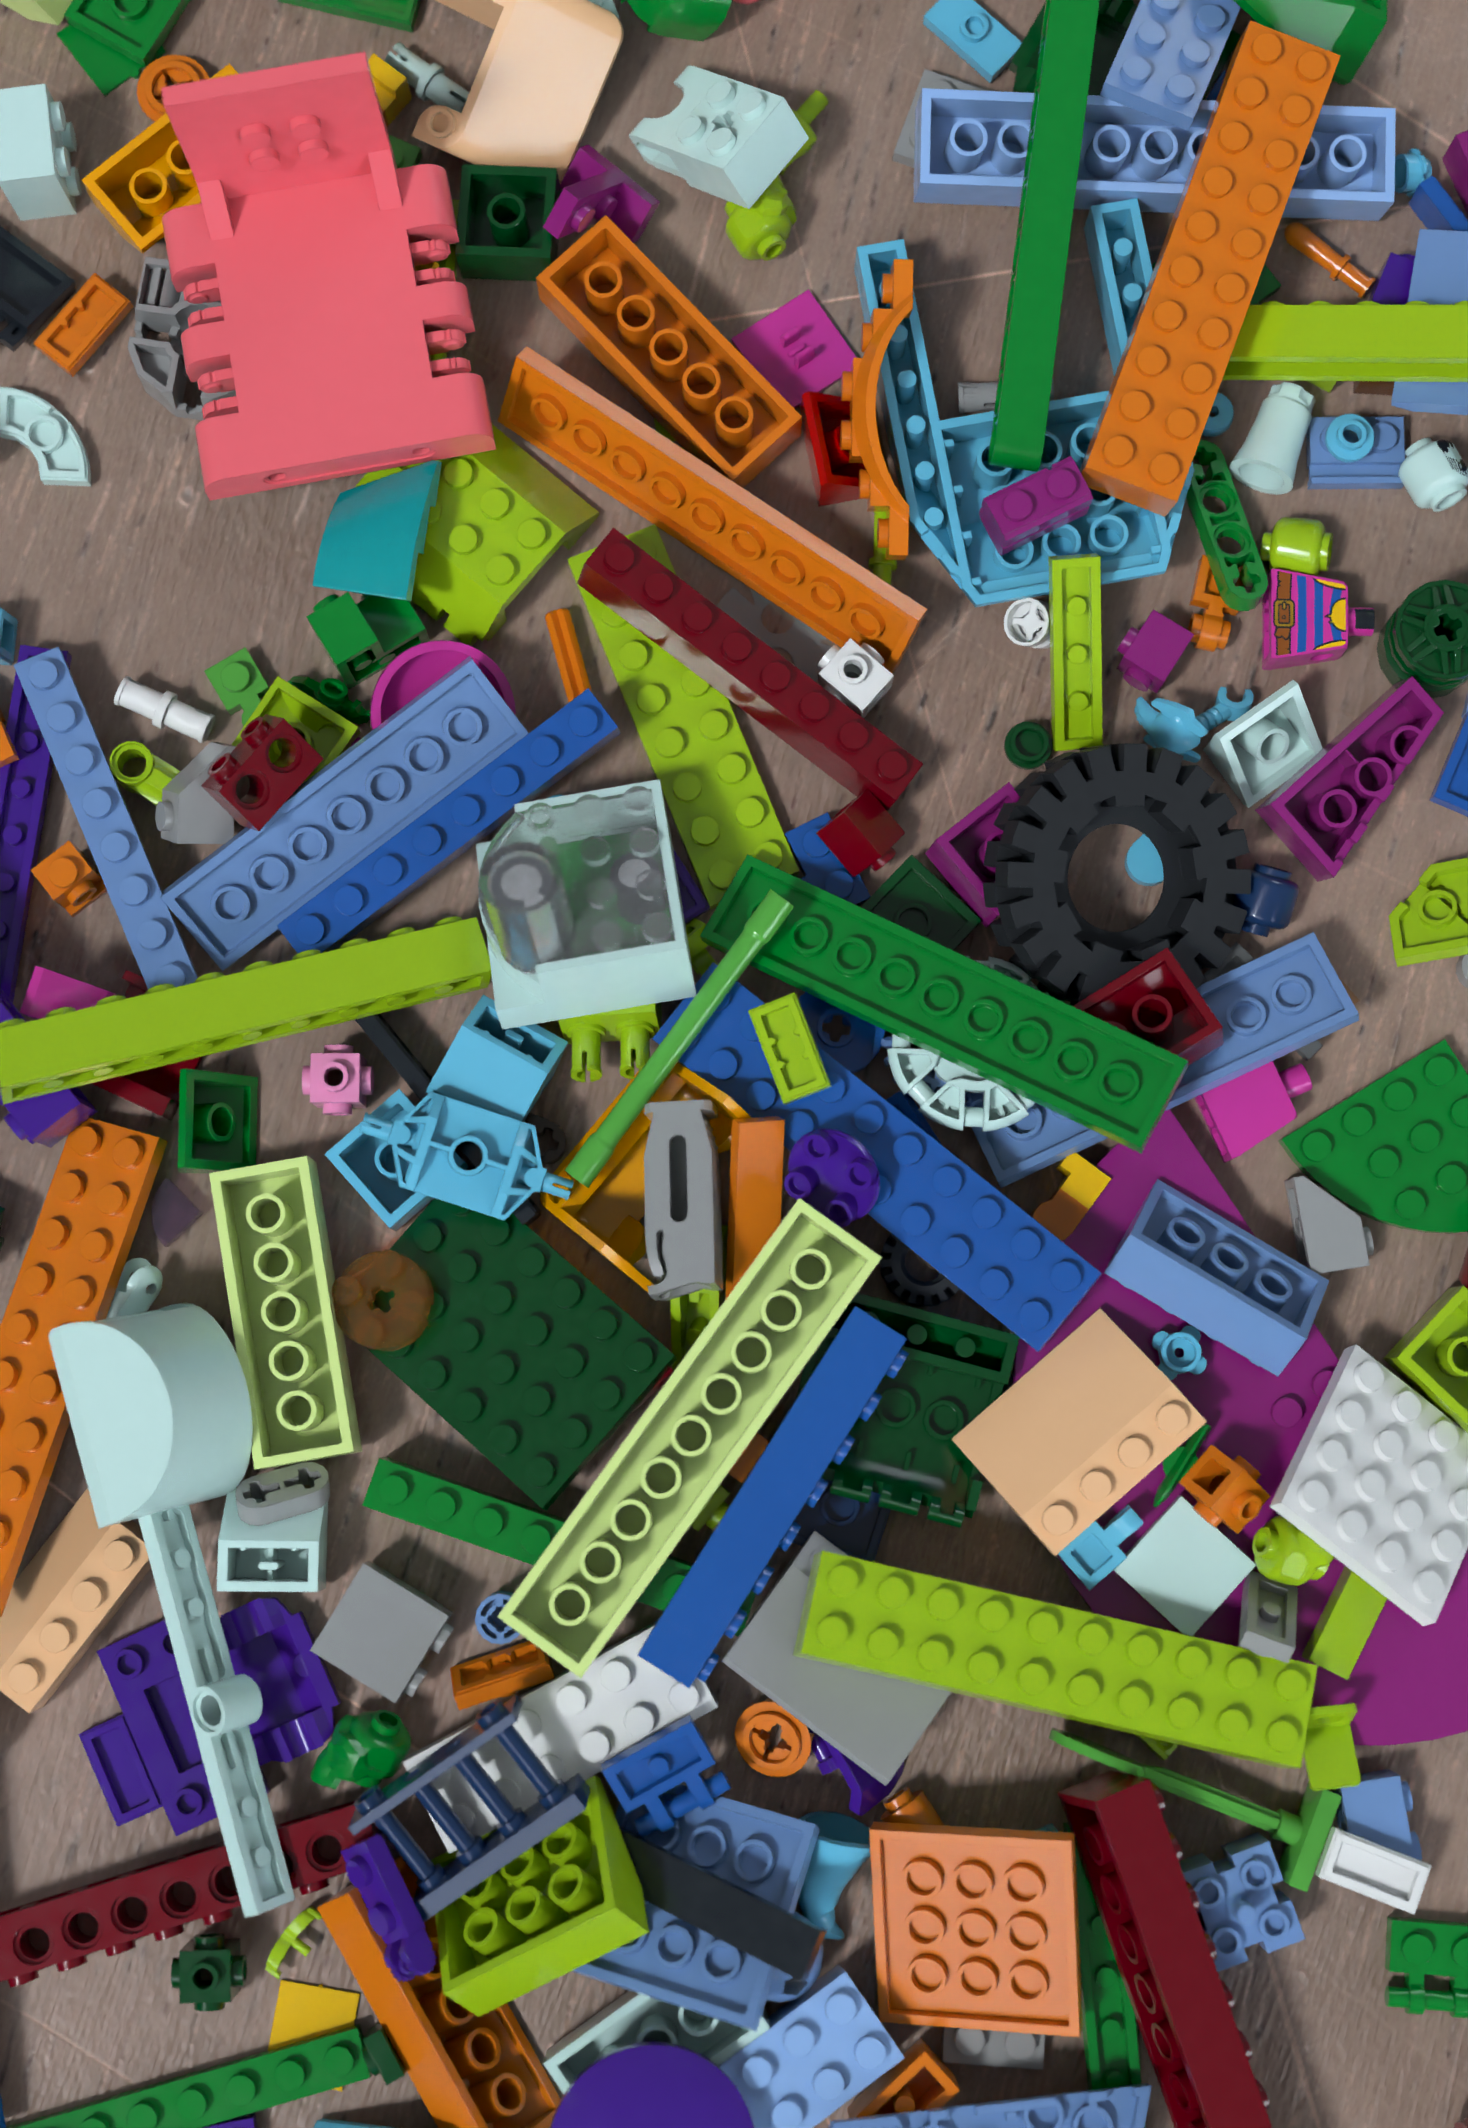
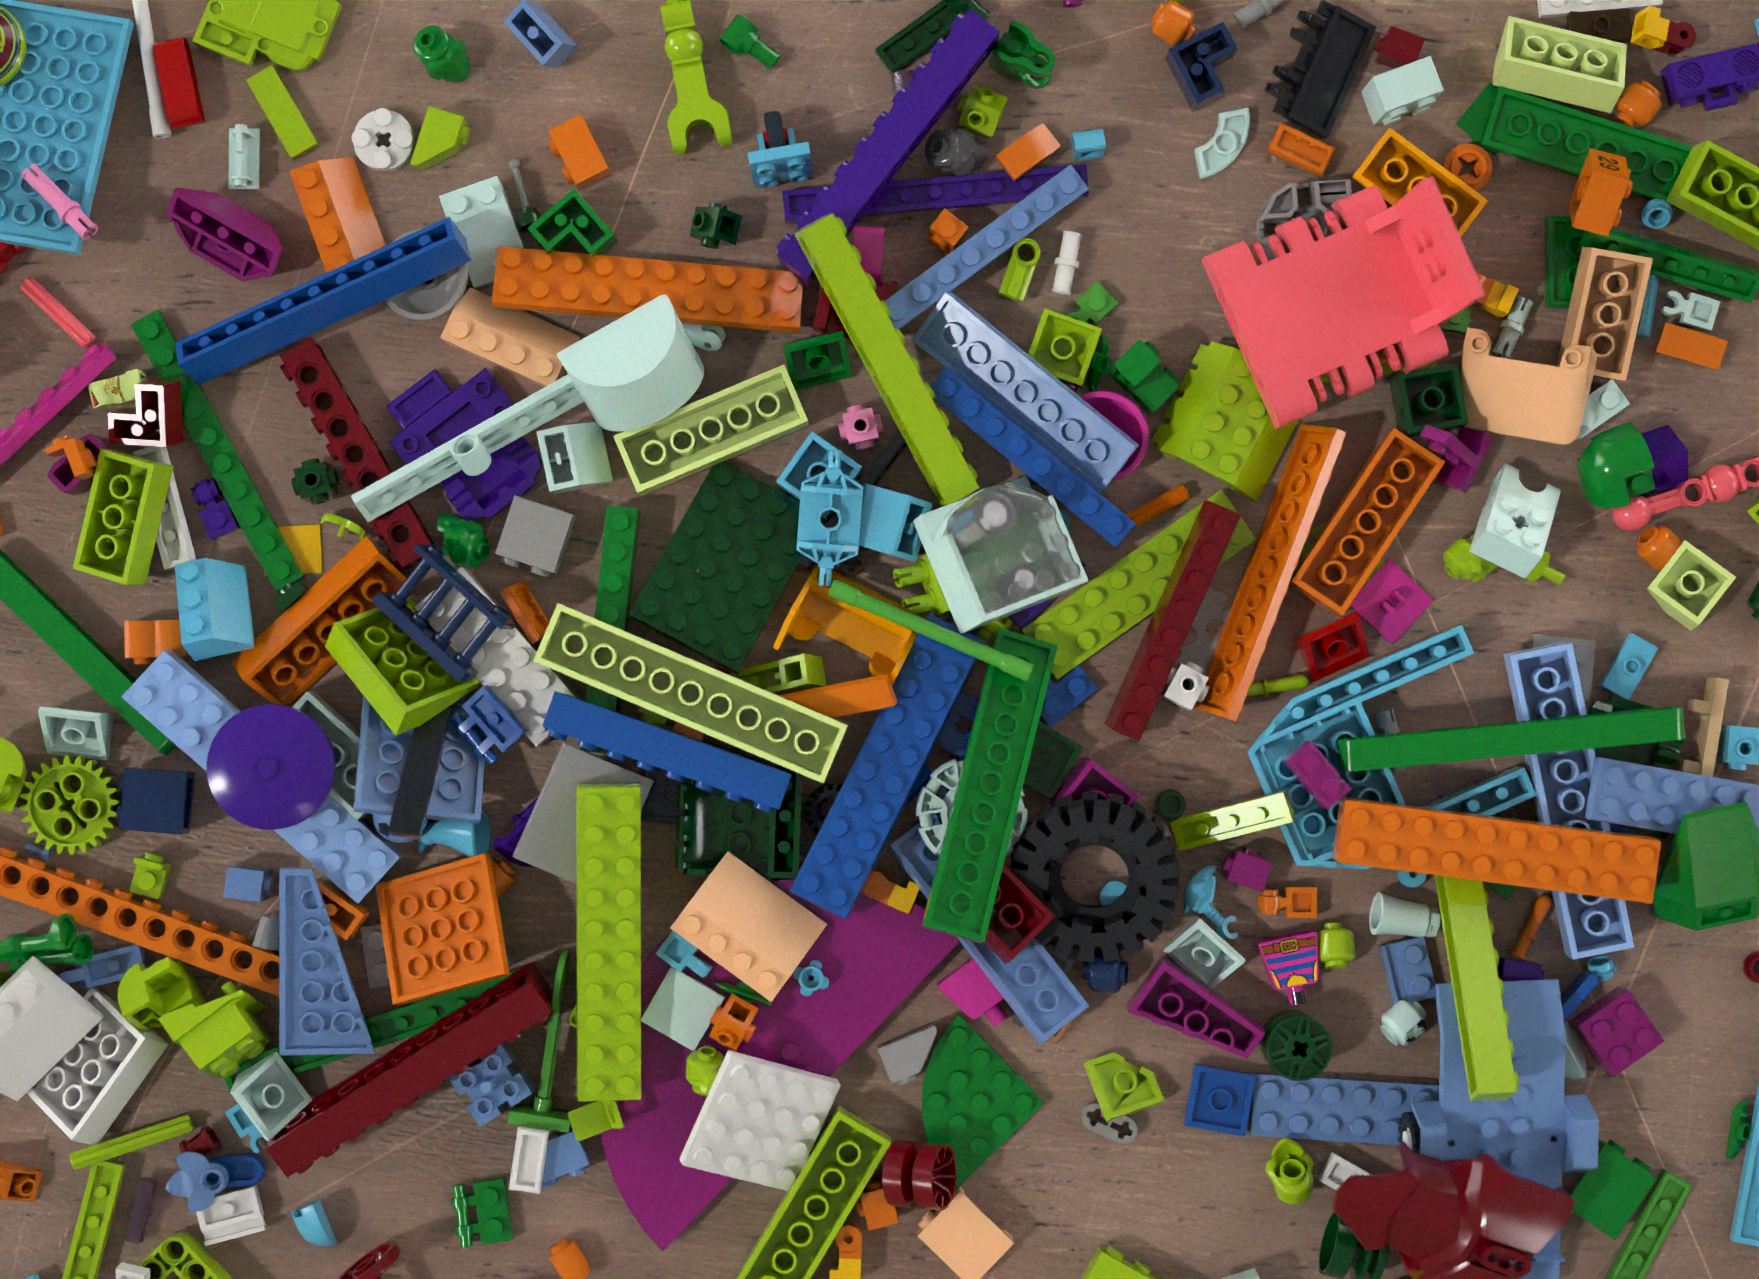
camera: 75 degrees right, 5 degrees up
clear purple tile [151,1178,203,1247] -> none
light grey slope [155,742,236,844] -> none
dark red brick [201,714,323,831] -> none
light grey beam [235,1462,330,1526] -> none
teal slope [312,460,442,601] -> none
clear orange plate [331,1250,434,1351] -> none
dark purple hinge [340,1834,437,1982] -> none
medium blue wheel [475,1590,520,1645] -> none
light grey piece [644,1099,723,1301] -> none
orange gear [735,1698,814,1777] -> none
lime plate [748,992,832,1105] -> none
dark purple dish [784,1128,880,1227] -> none
dark red brick [816,789,905,877] -> none
orange piece [840,259,914,560] -> none
white wheel [1004,598,1050,649] -> none
medium blue slope [1104,1179,1329,1377] -> none
green beam [1186,440,1268,611] -> none
light grey plate [1239,1570,1298,1663] -> none
lime slope [1301,1566,1387,1680] -> none
medium azure plate [1325,414,1374,462] -> none

